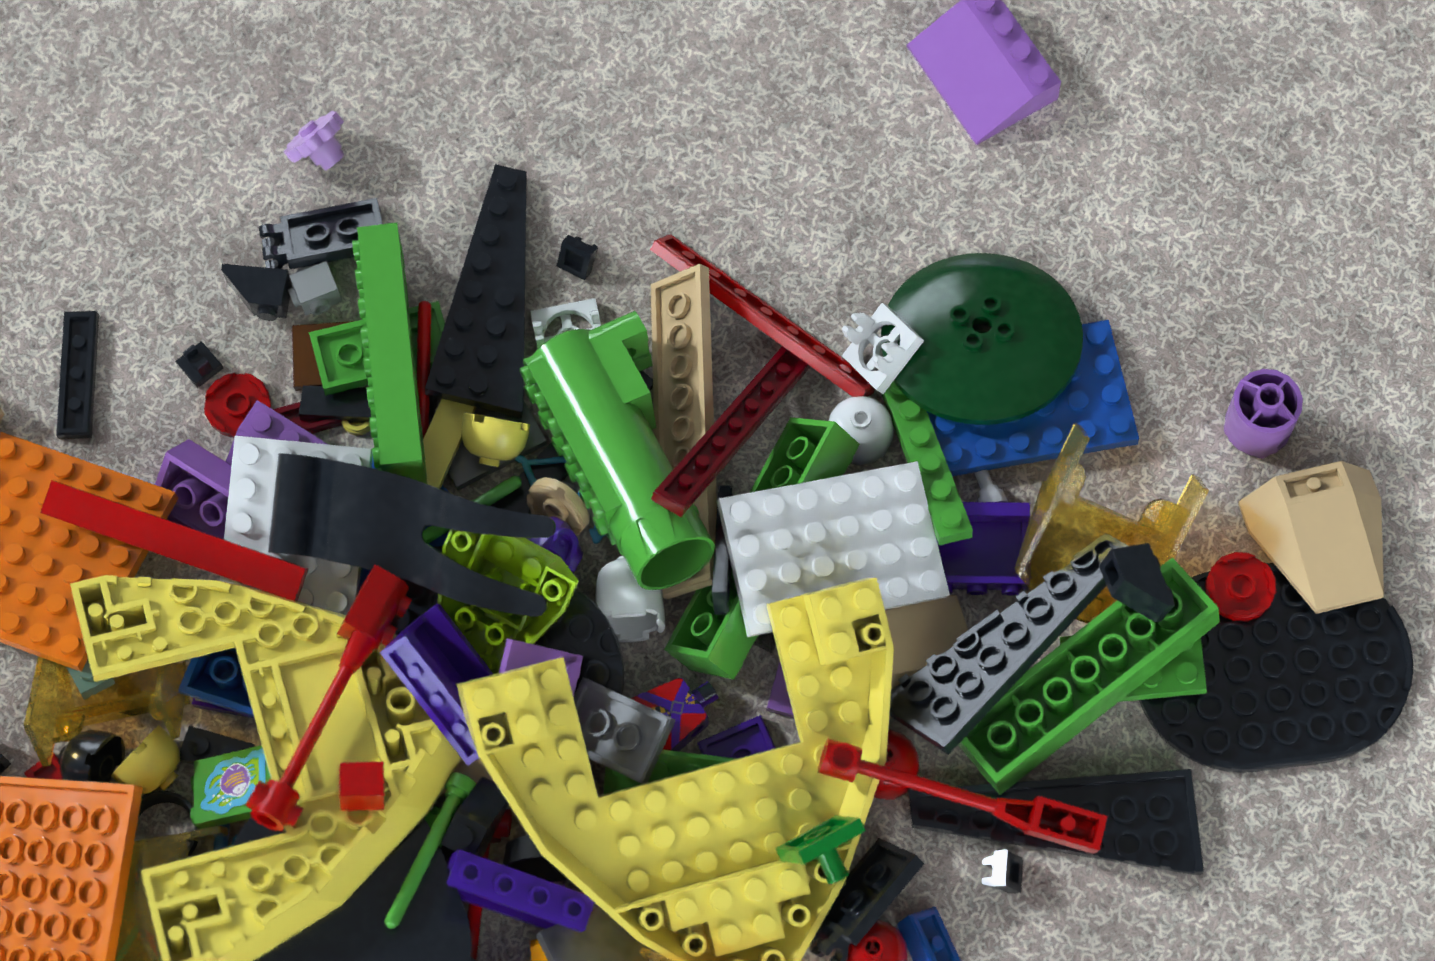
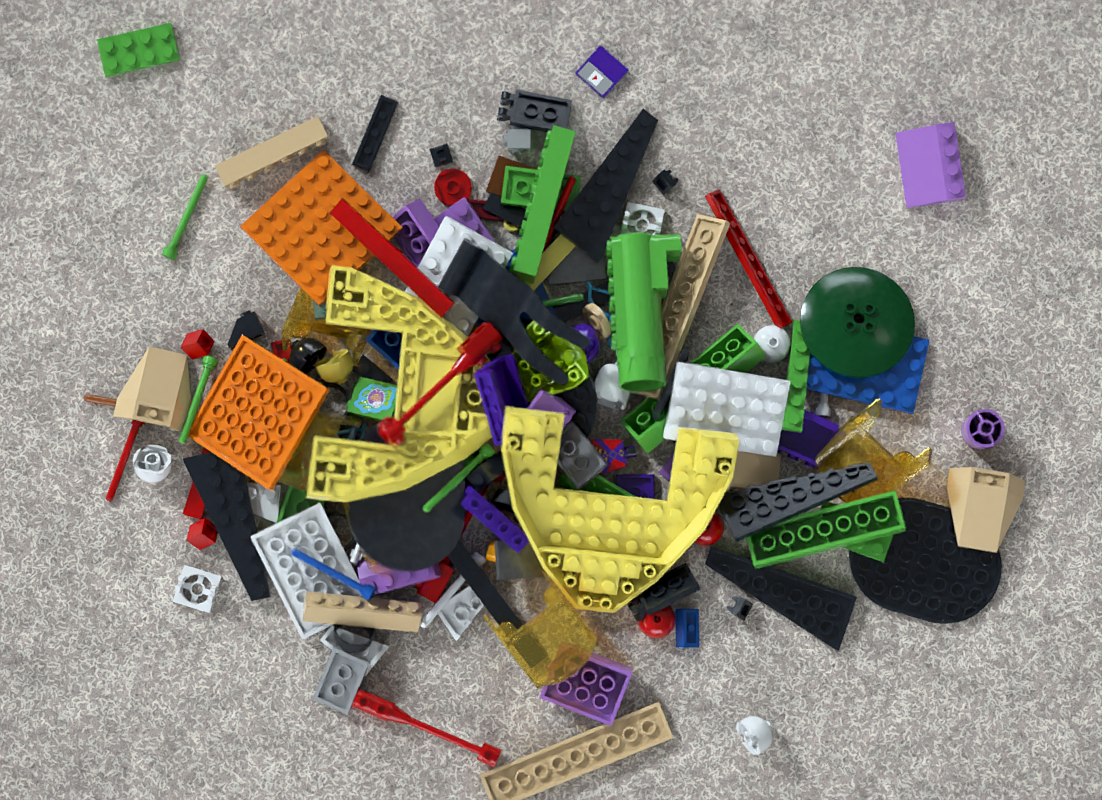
camera: 20 degrees right, 15 degrees up
black slope [221,264,292,321] -> none
lavender plant [283,111,344,170] -> none
red panel [339,761,384,811] -> none
light yellow cylinder [462,412,530,467] -> none
dark red tile [651,346,811,517] -> none
green tile [775,815,866,884] -> none
red bar [818,738,1108,854] -> none
white piece [842,303,924,394] -> none
black slope [1099,543,1175,622] -> none
red tile [1206,552,1276,621] -> none
none -> dark purple tile [575,45,629,99]

